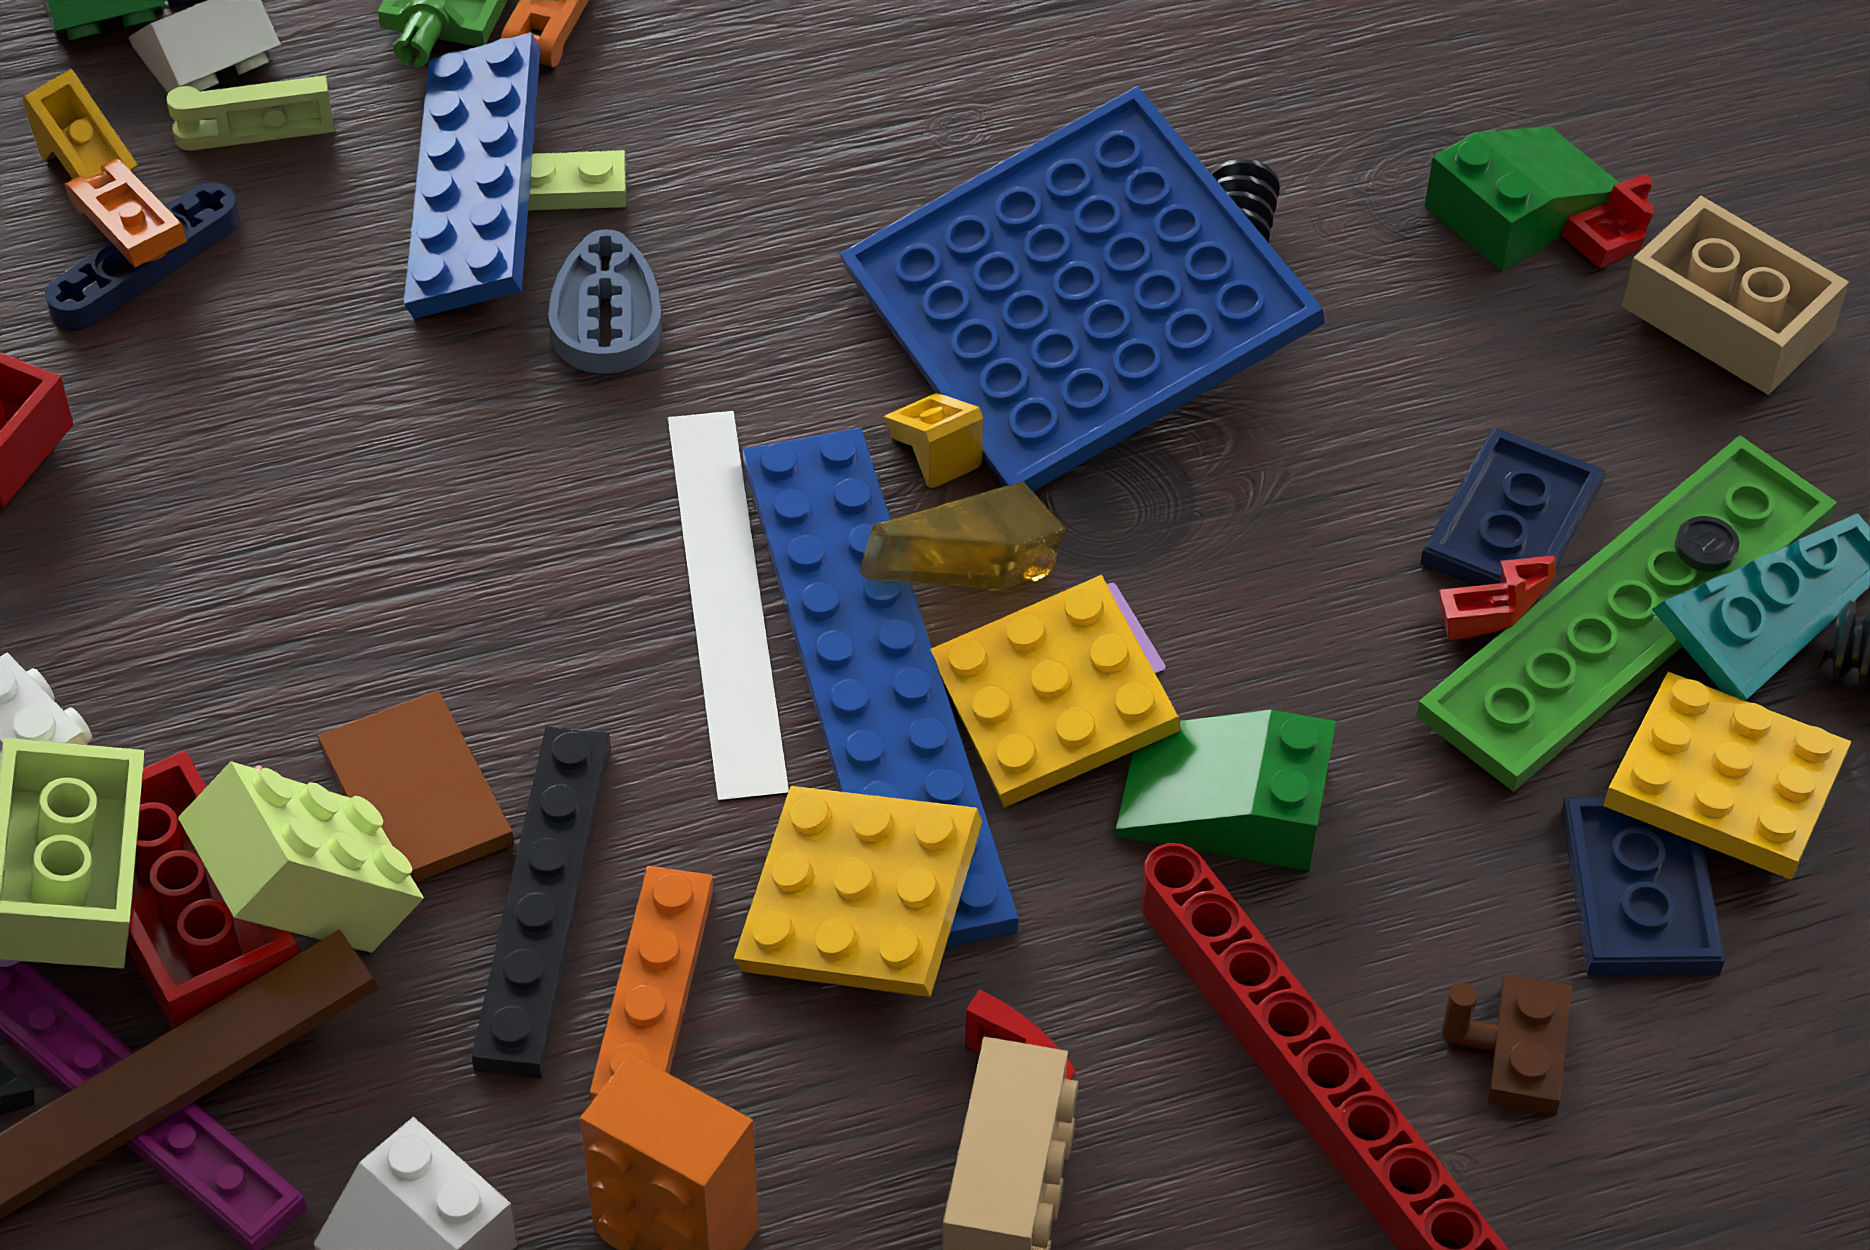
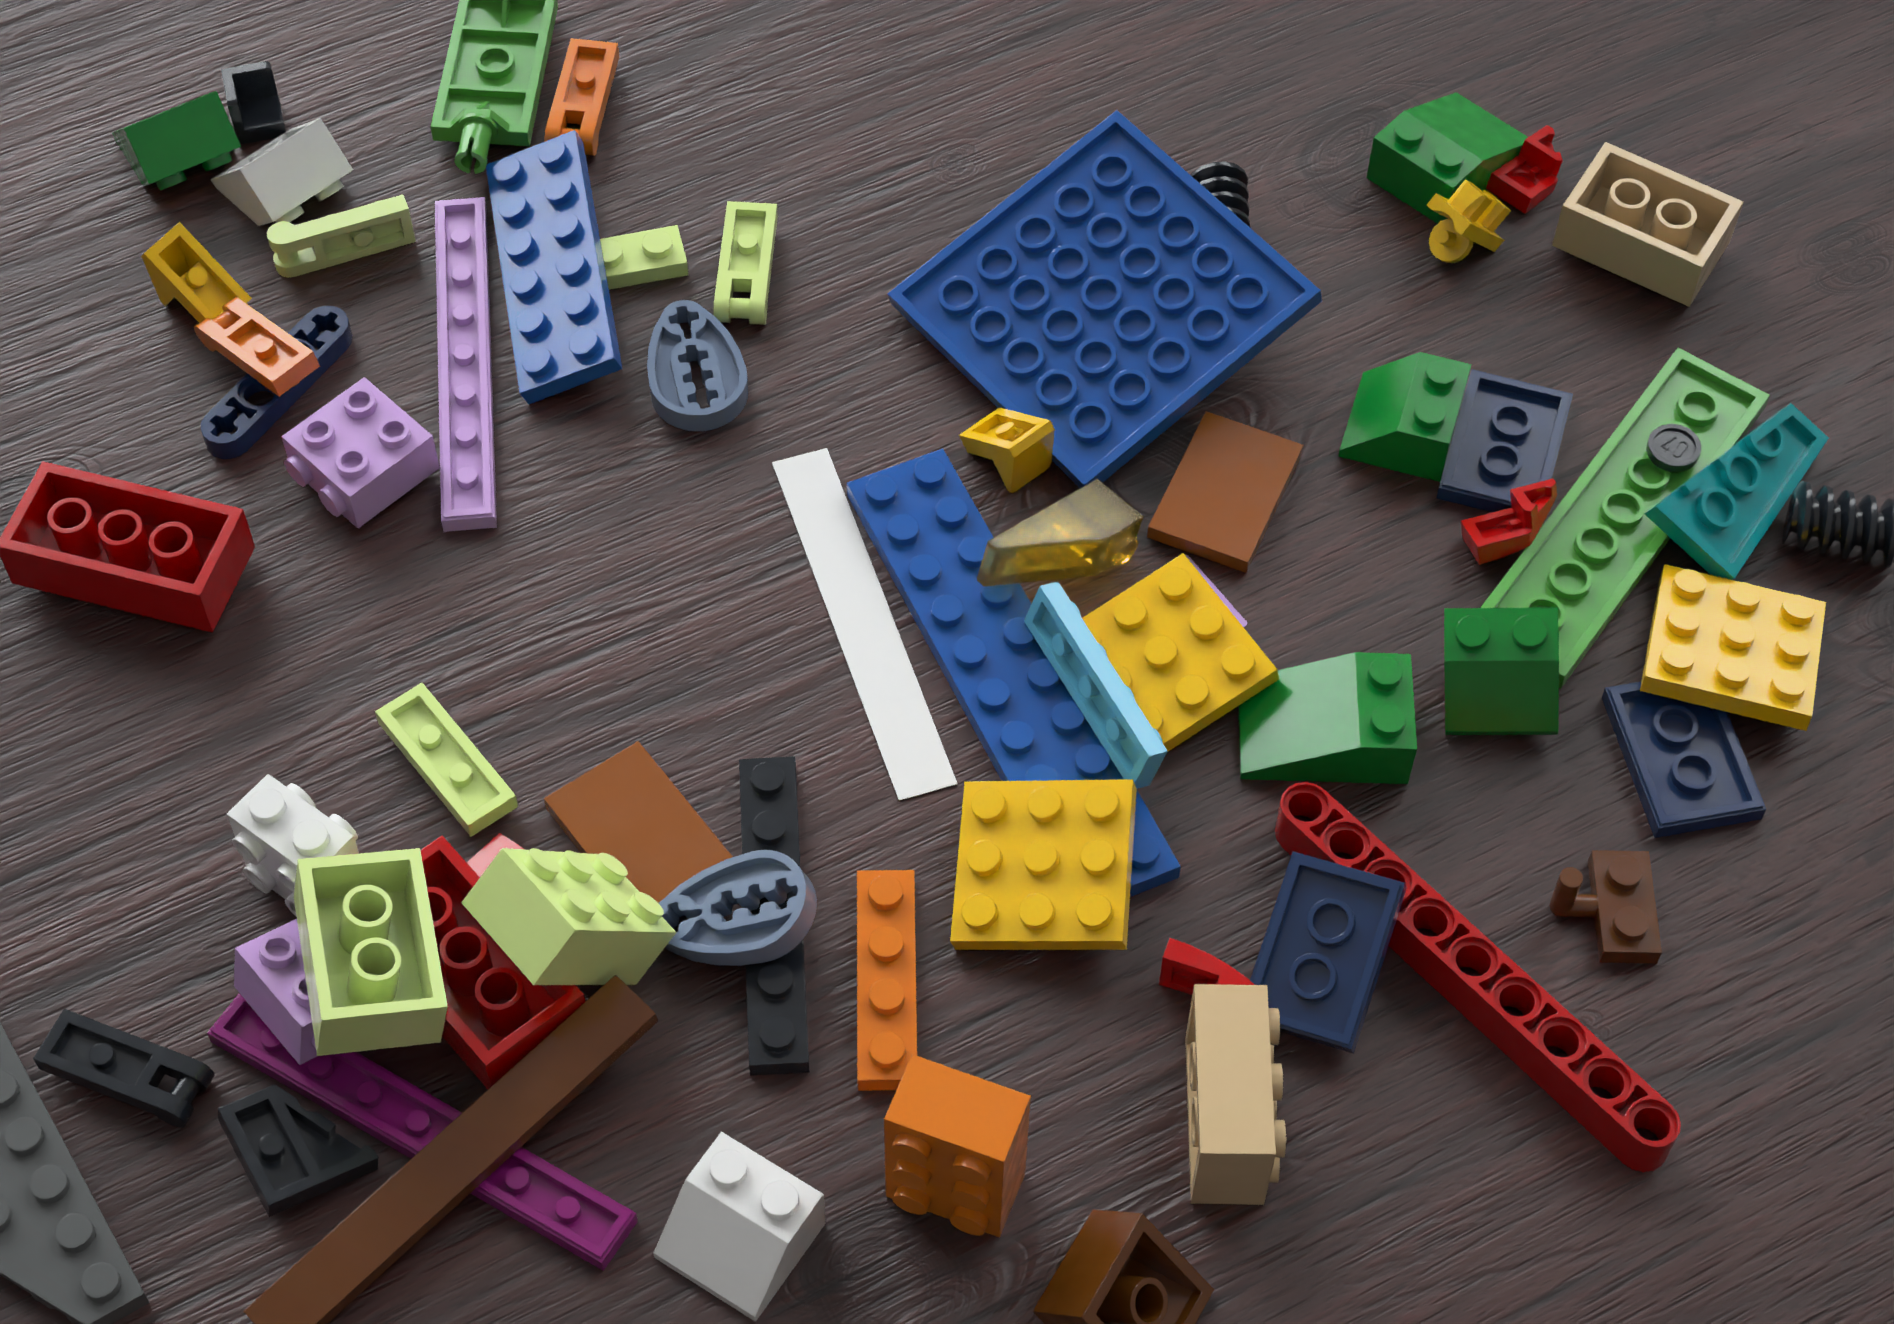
camera: 10 degrees left, 5 degrees up
none -> lavender brick [281,377,440,528]
none -> yellowish green plate [375,683,518,837]
none -> lavender tile [435,197,497,532]
none -> sand blue piece [659,850,817,966]
none -> yellowish green plate [714,201,778,325]
none -> medium azure plate [1024,582,1168,789]
none -> dark orange tile [1147,411,1304,573]
none -> dark blue tile [1250,852,1407,1054]
none -> green slope [1338,352,1472,482]
none -> yellow hips [1427,179,1511,263]
none -> green slope [1444,607,1559,735]

